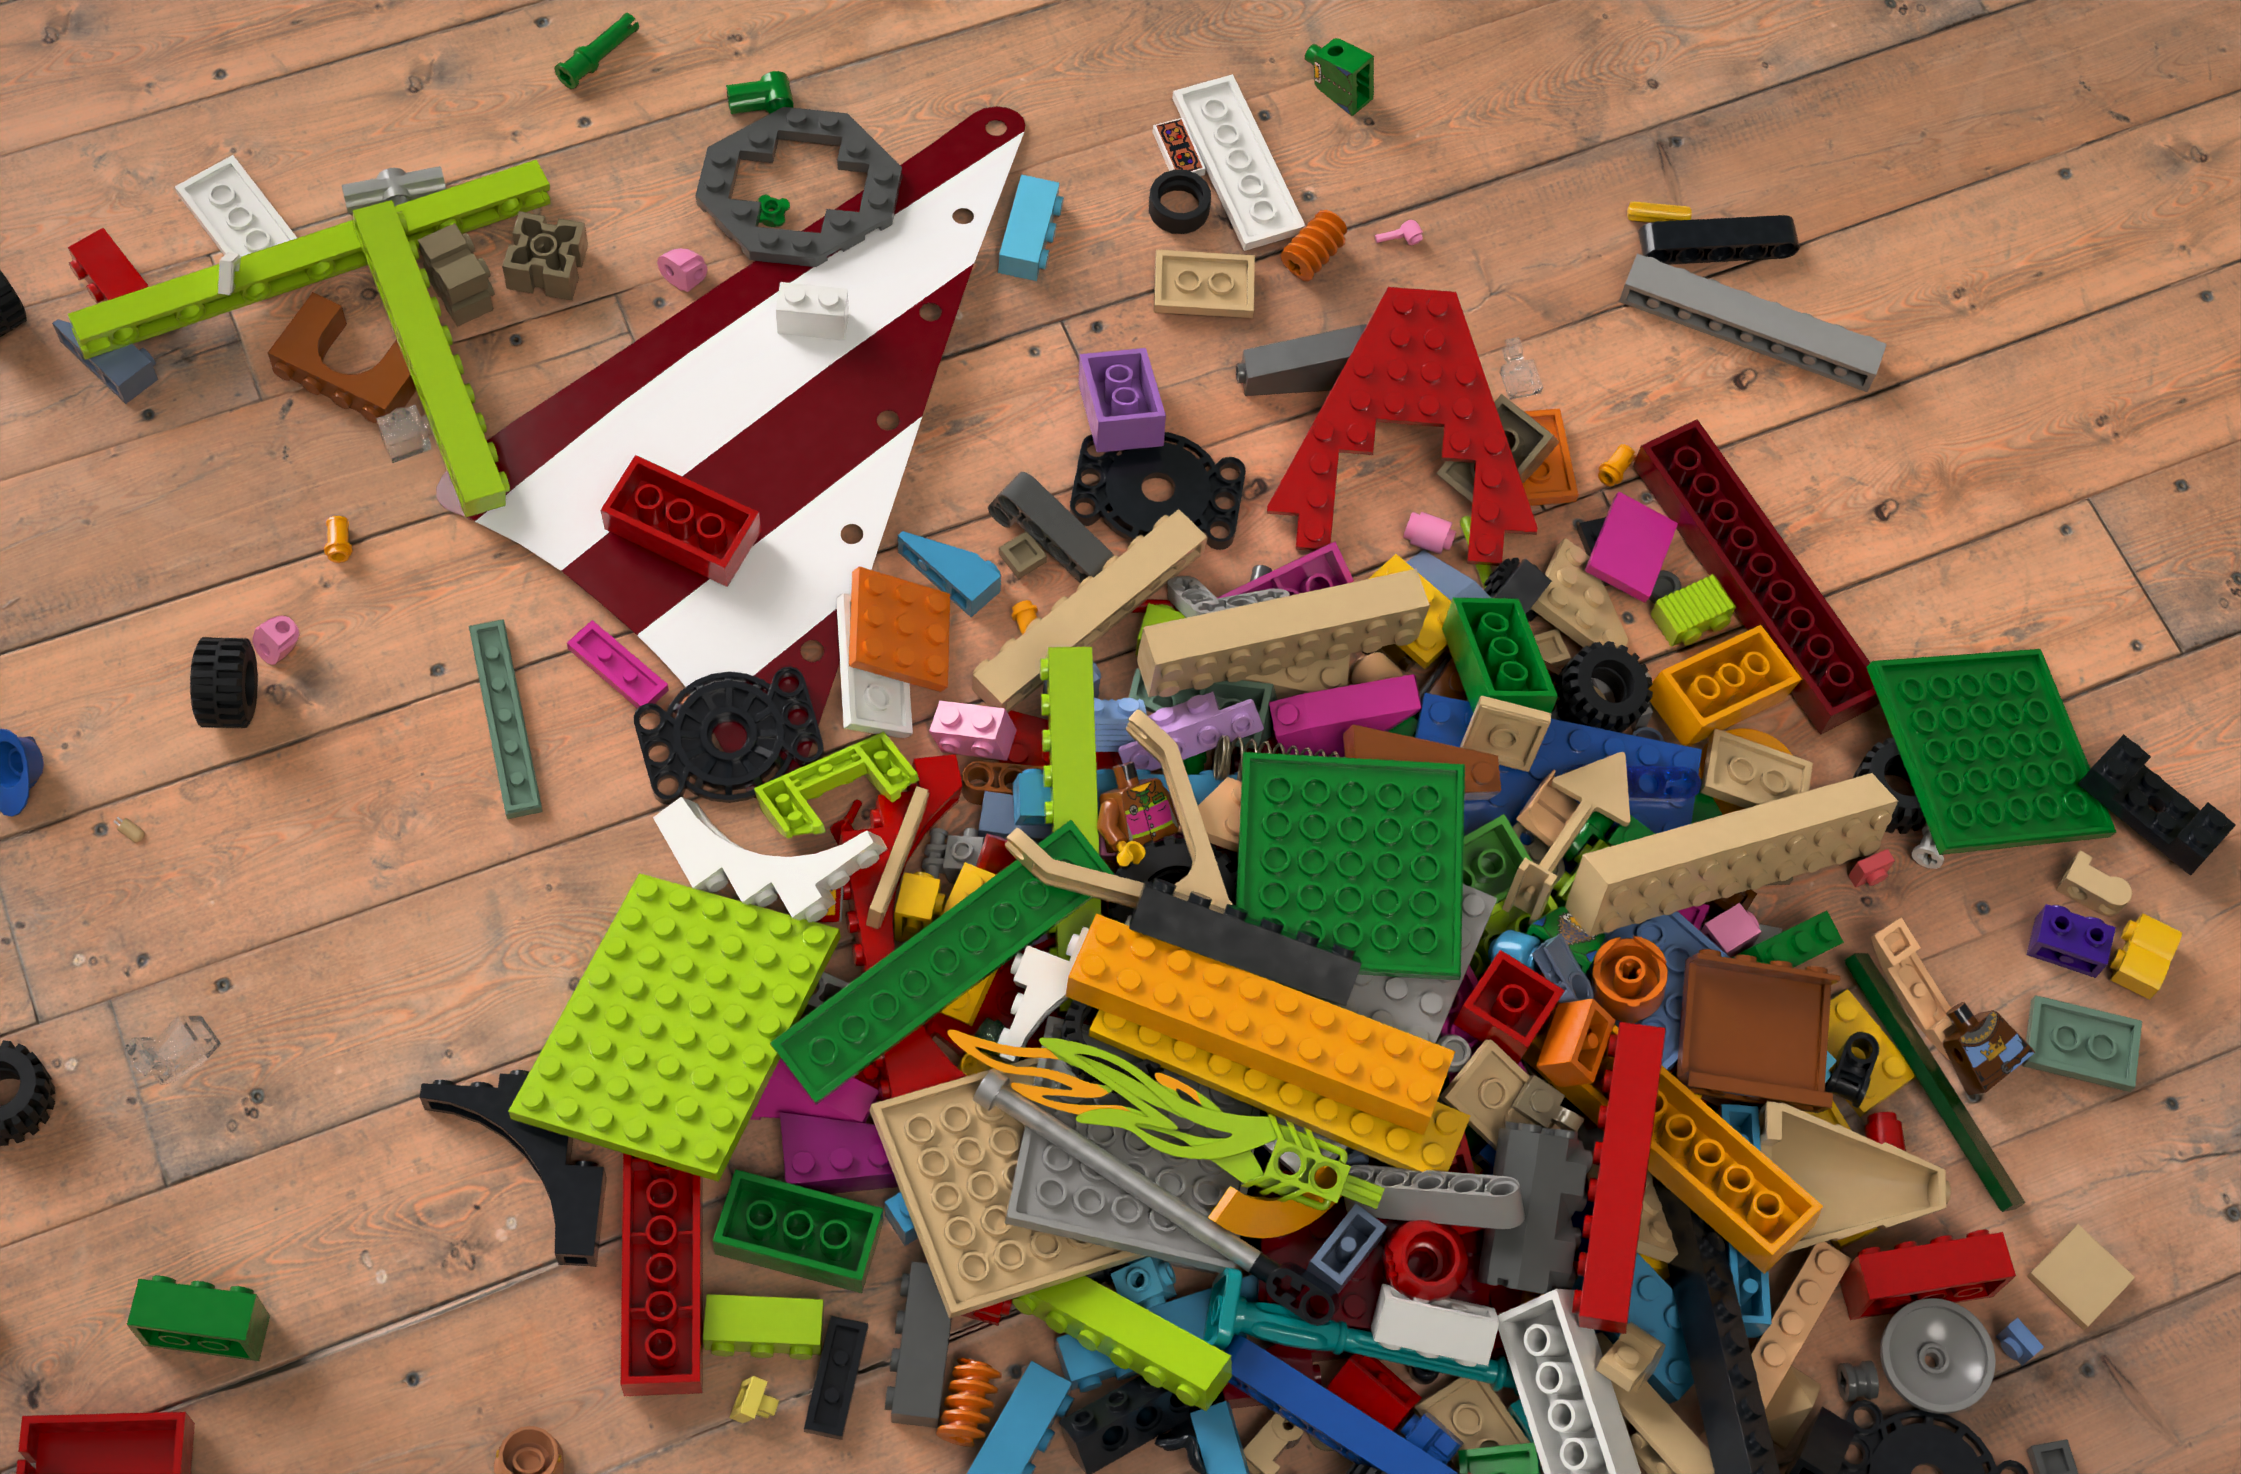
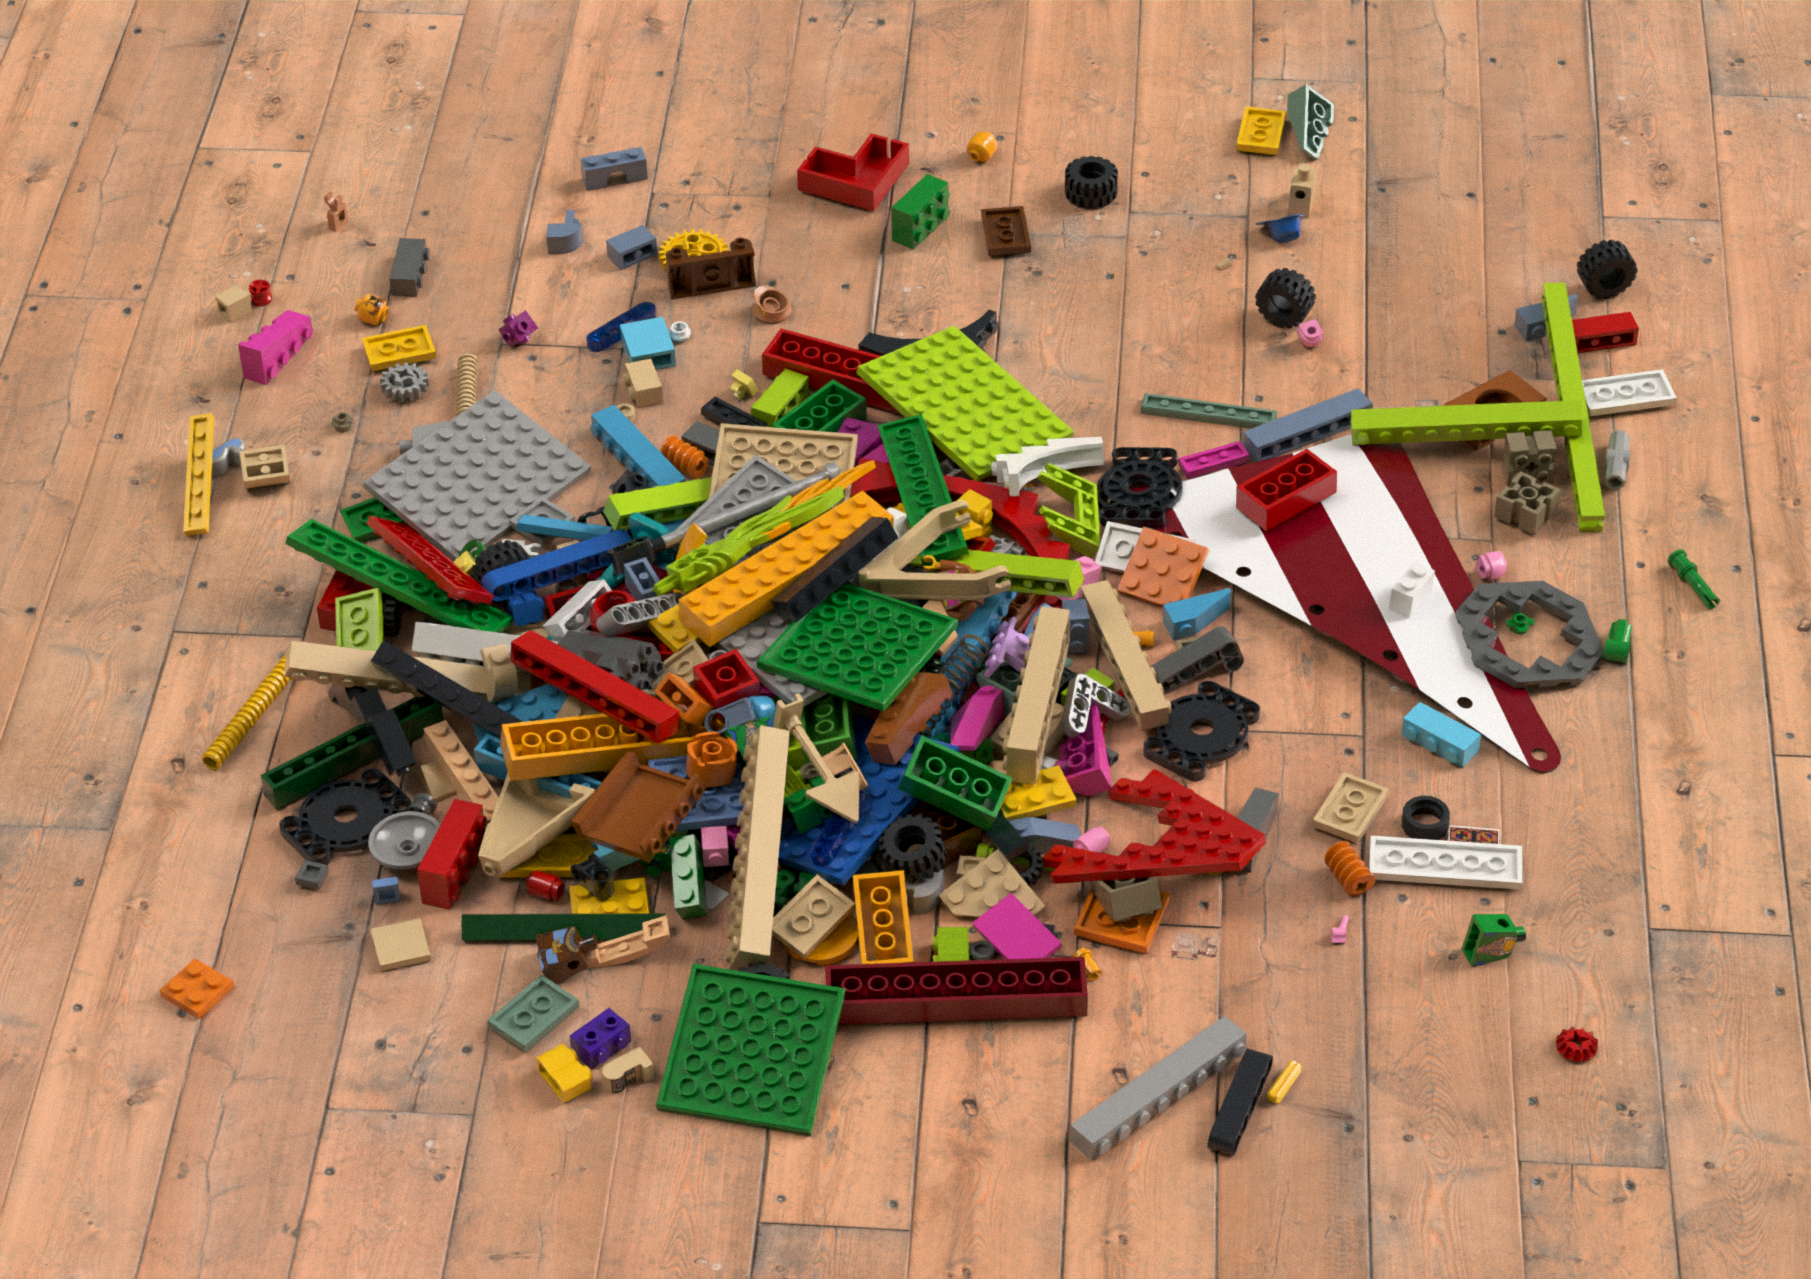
camera: 125 degrees right, 20 degrees down
white tile [218,252,241,295] -> none
light orange pin [324,516,353,563] -> none
tan tile [866,786,929,929] -> none
medium lavender brick [1078,348,1166,453] -> none
tan tile [1460,695,1551,772] -> none
coral plate [1848,849,1895,888] -> none
black piece [2078,734,2236,876] -> none
none -> reddish brown plate [981,206,1031,256]
none -> sand blue brick [1243,388,1373,462]

